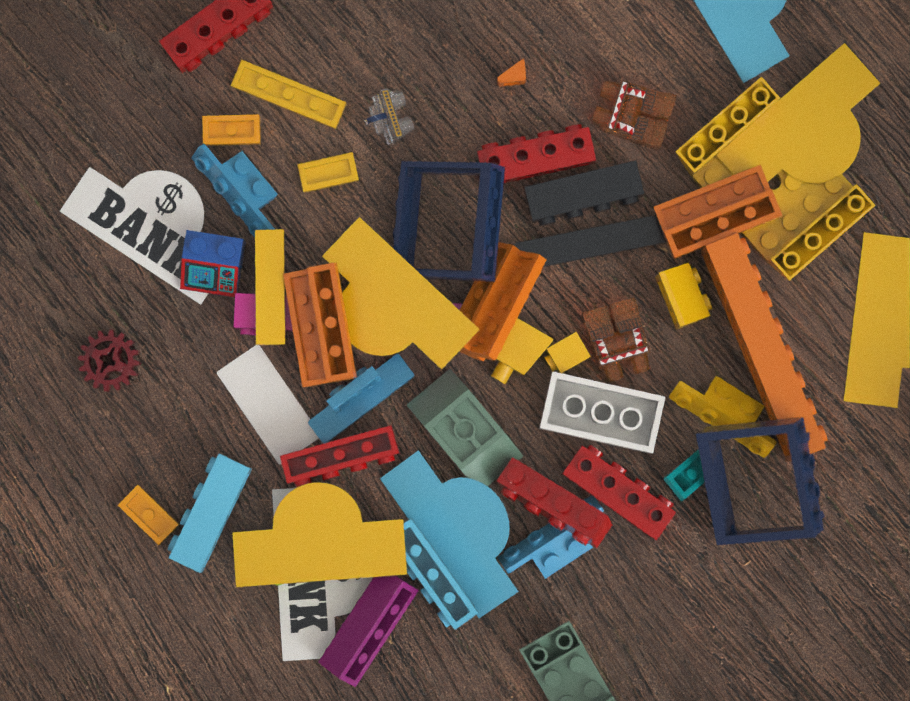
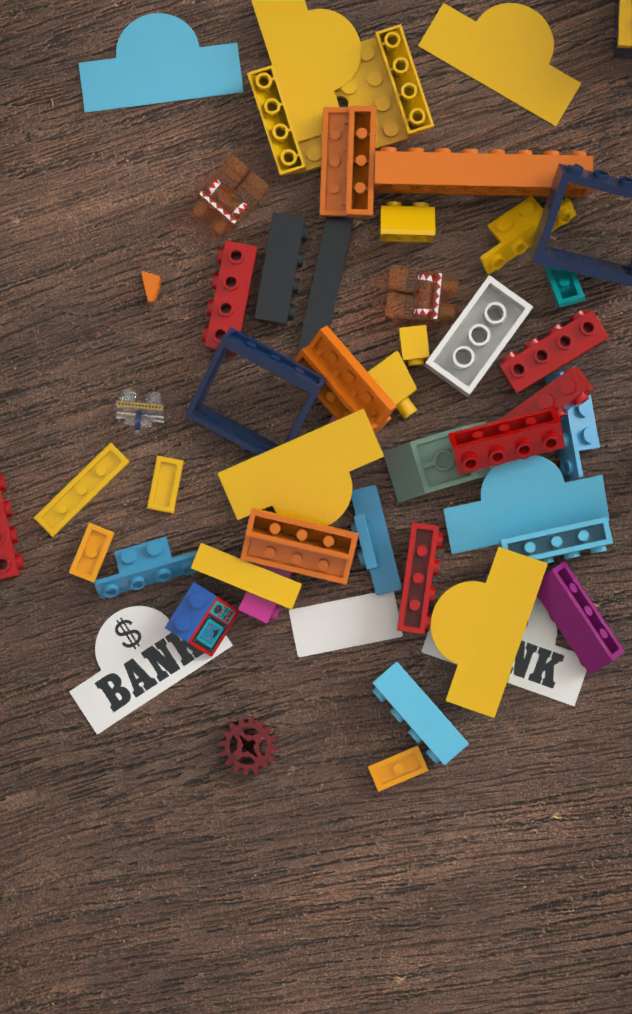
camera: 70 degrees left, 0 degrees up
none -> red brick [448,406,565,475]

